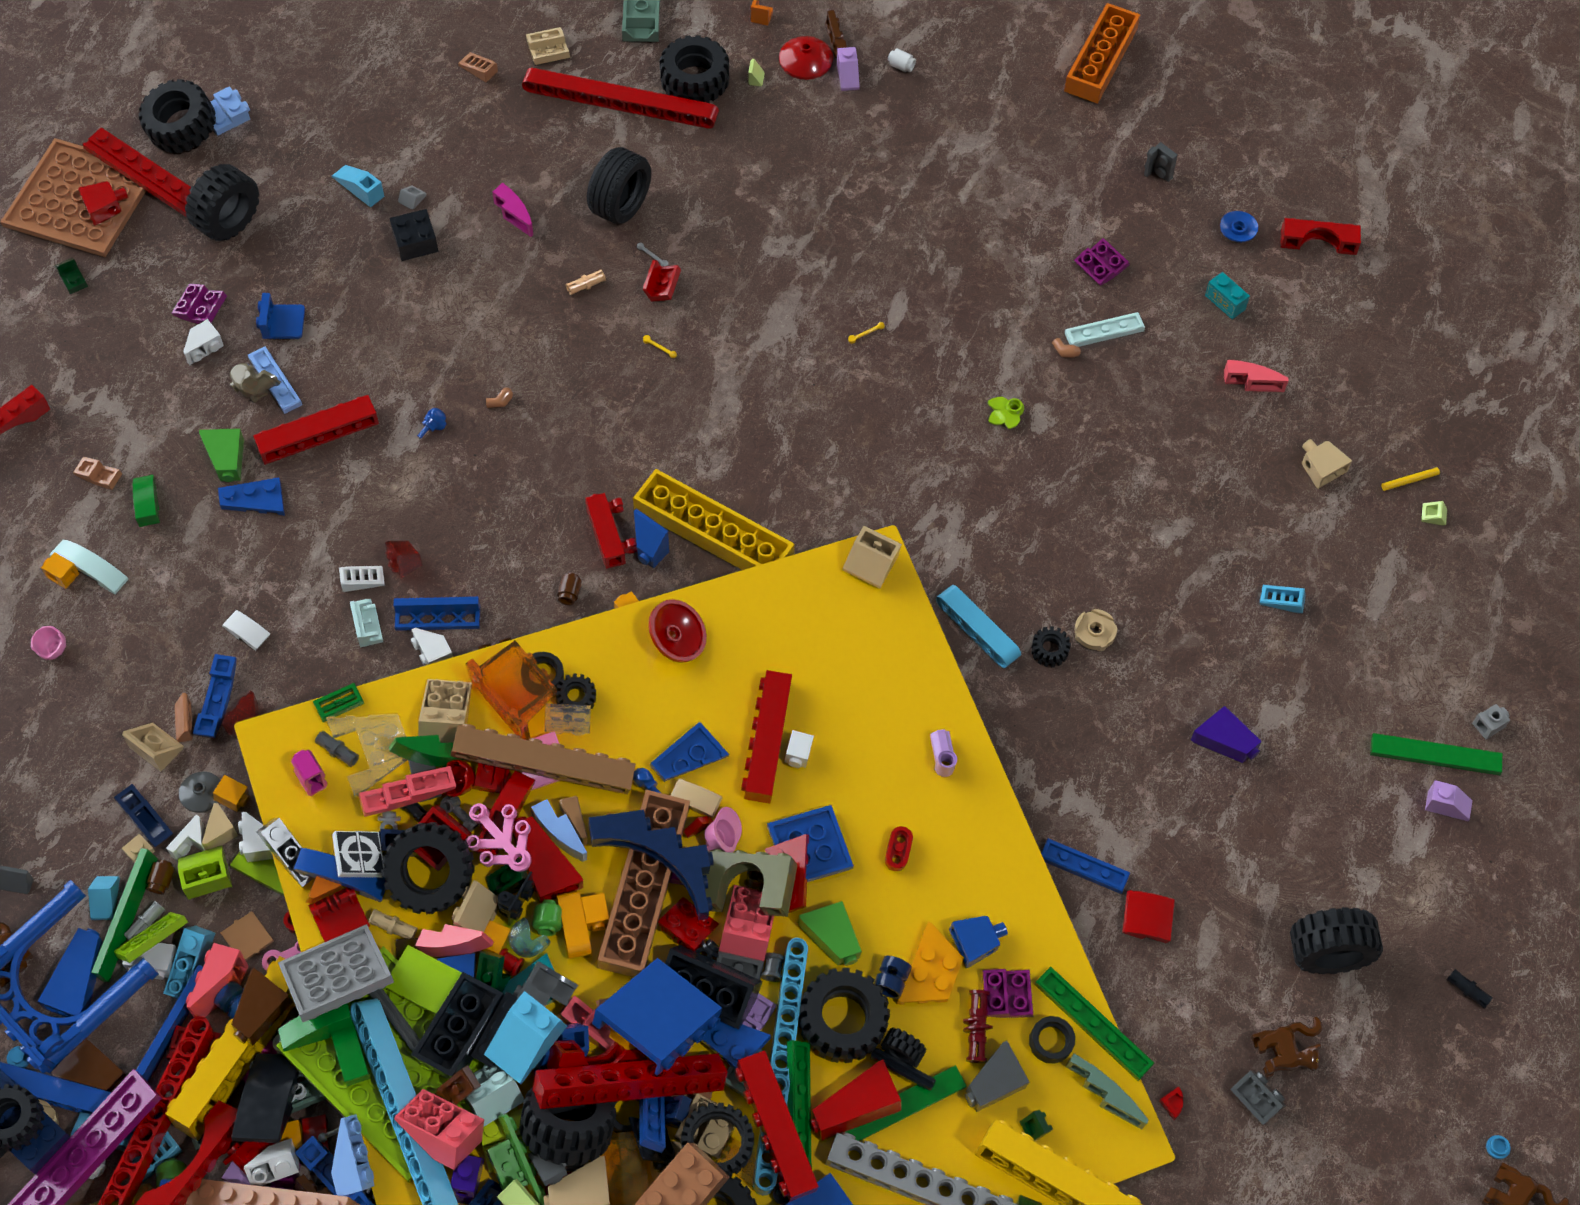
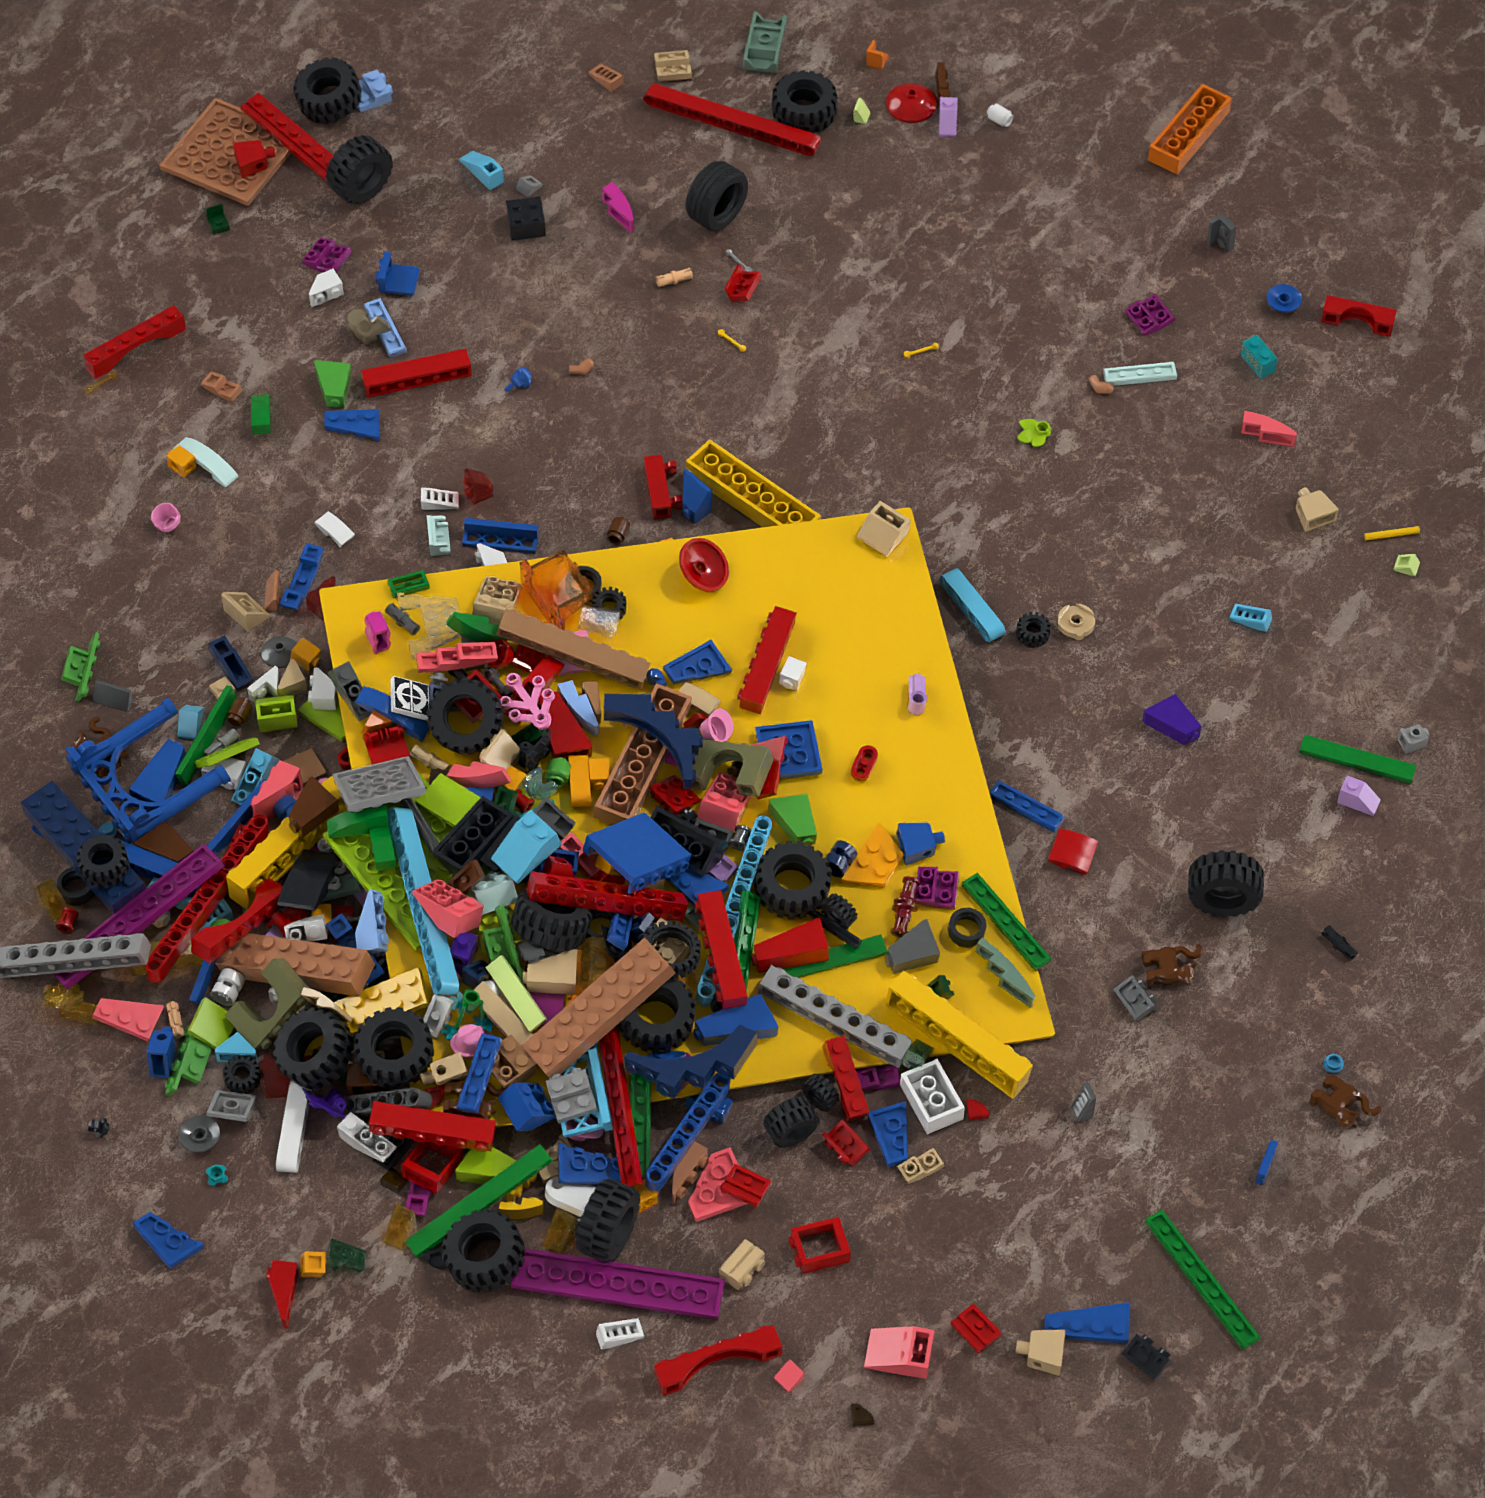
camera: 10 degrees right, 5 degrees down
red tile [1159,1086,1183,1120] -> none

